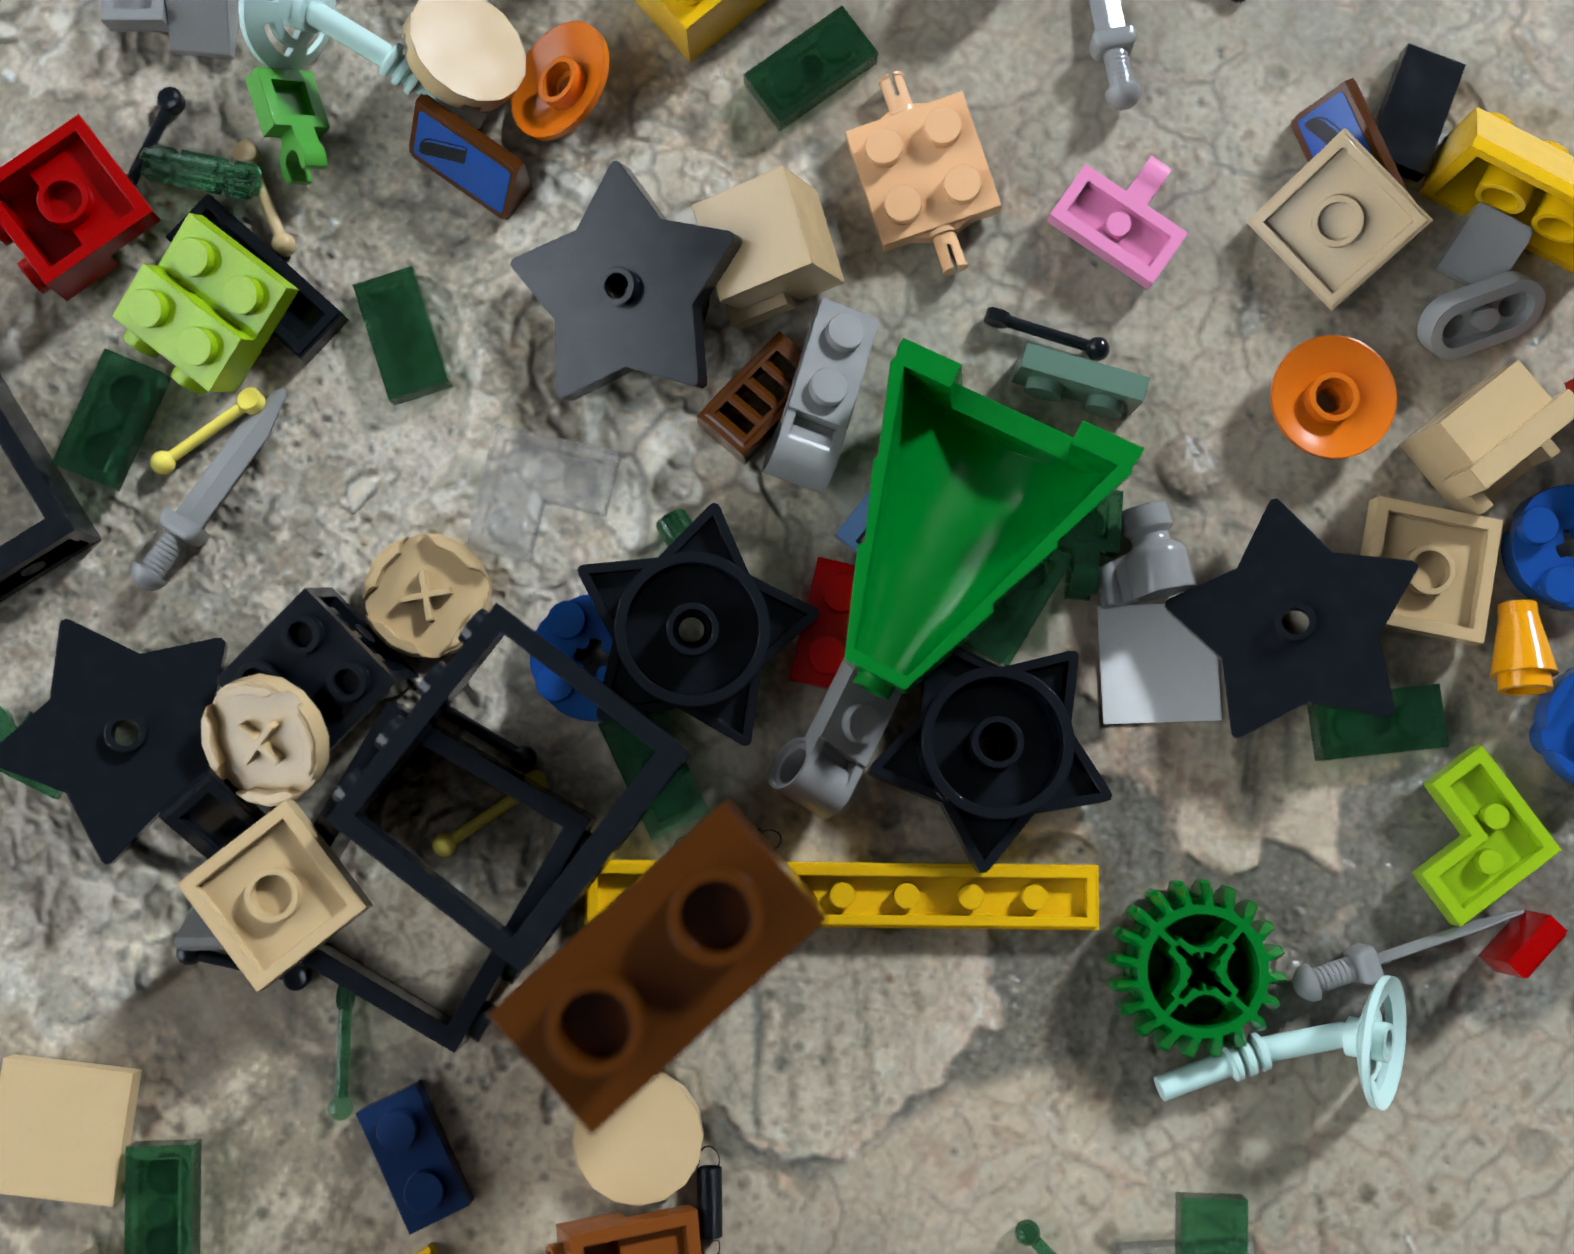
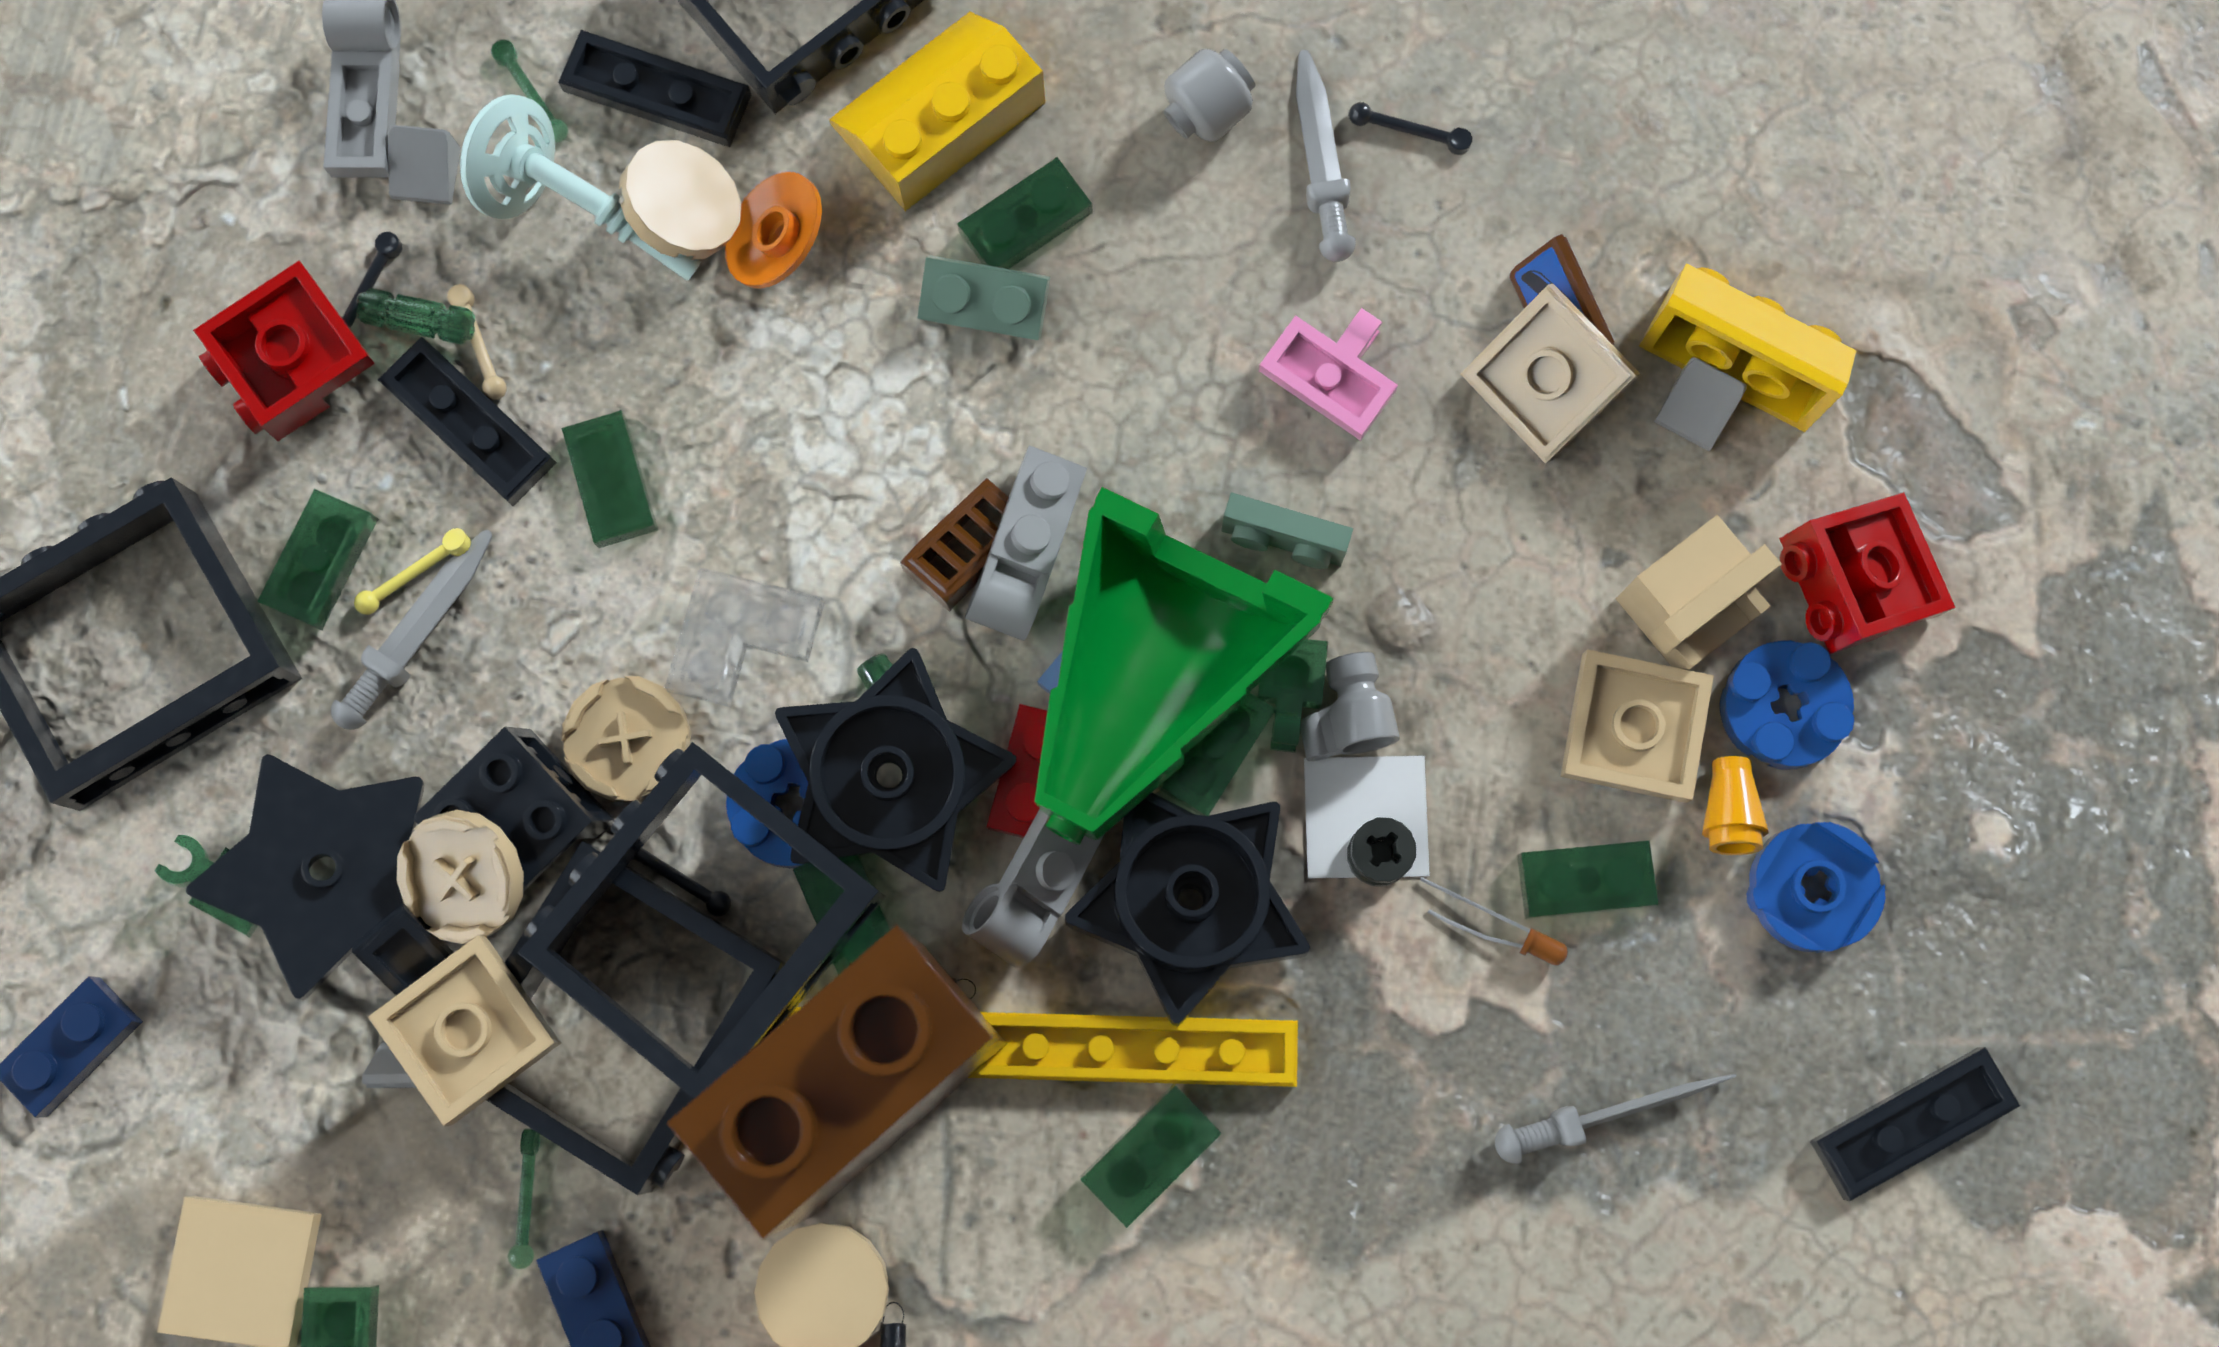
camera: 10 degrees right, 5 degrees down
lime plate [112,213,299,395] -> none
black hinge [176,948,312,991] -> none
bright green plate [245,67,330,185] -> none
slope [409,93,533,220] -> none
light yellow hinge [432,770,548,857] -> none
black plate [510,161,742,401] -> none
tan plate [691,165,845,330] -> none
light nougat plate [845,71,1002,276] -> none
black hinge [984,307,1110,361] -> none
green gear [1106,879,1287,1058] -> none
light aqua dish [1154,975,1407,1111] -> none
black plate [1165,498,1418,739] -> none
orange dish [1270,335,1397,460] -> none
black tile [1375,43,1466,182] -> none
lime plate [1411,745,1562,927] -> none
light grey plate [1417,271,1546,360] -> none
red tile [1478,909,1568,979] -> none
none -> sand green plate [917,255,1050,340]
none -> clear green plate [1080,1083,1222,1228]
none -> pearl dark grey wheel [1347,817,1416,886]
none -> piece [1420,877,1568,966]

